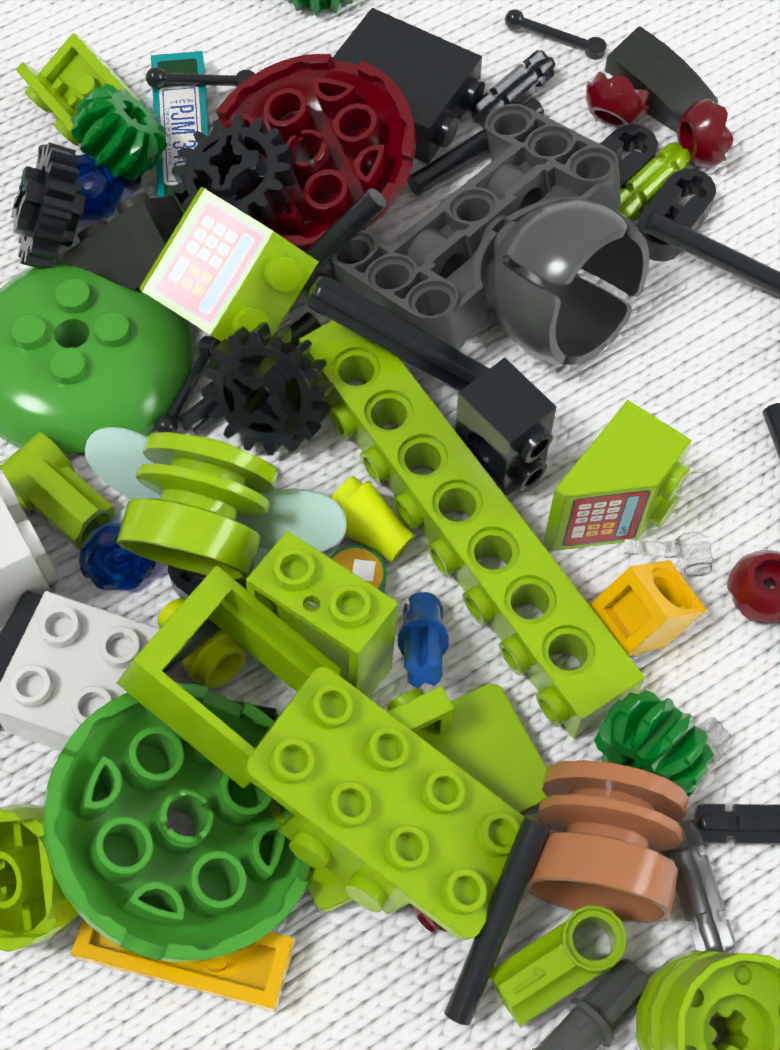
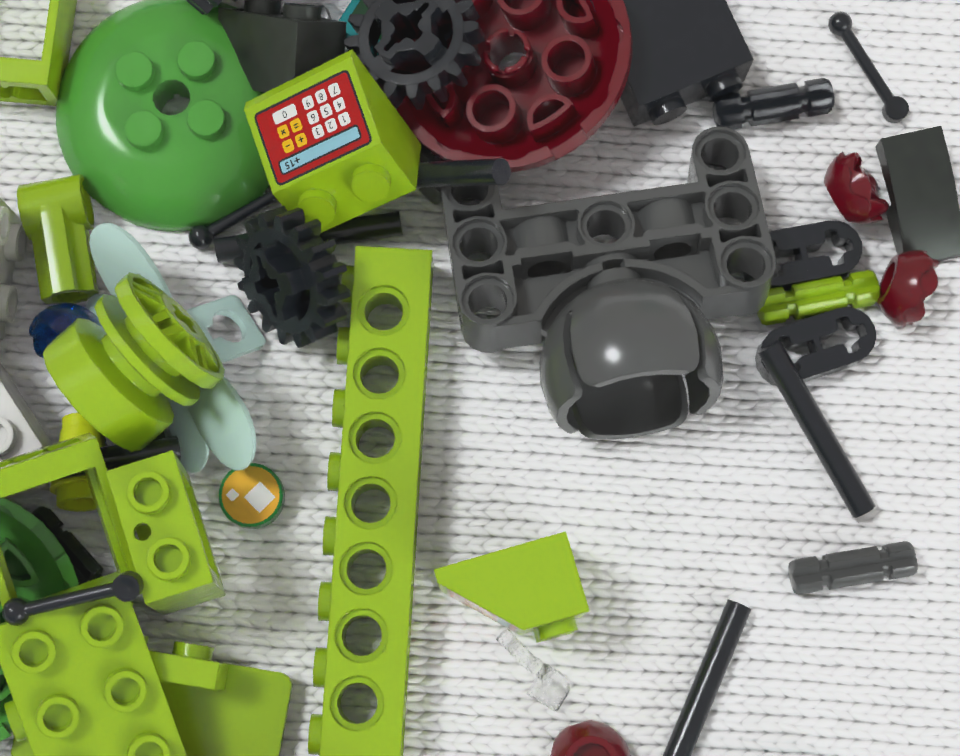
camera: 35 degrees right, 15 degrees up
black axle [306,275,490,392] -> none
neon yellow cone [330,476,415,563] -> none
blue axle [398,592,449,689] -> none
black bar [407,98,544,196] -> none
black brick [455,357,557,497] -> none
yellow brick [589,560,707,656] -> none
none -> black hinge [2,571,144,626]

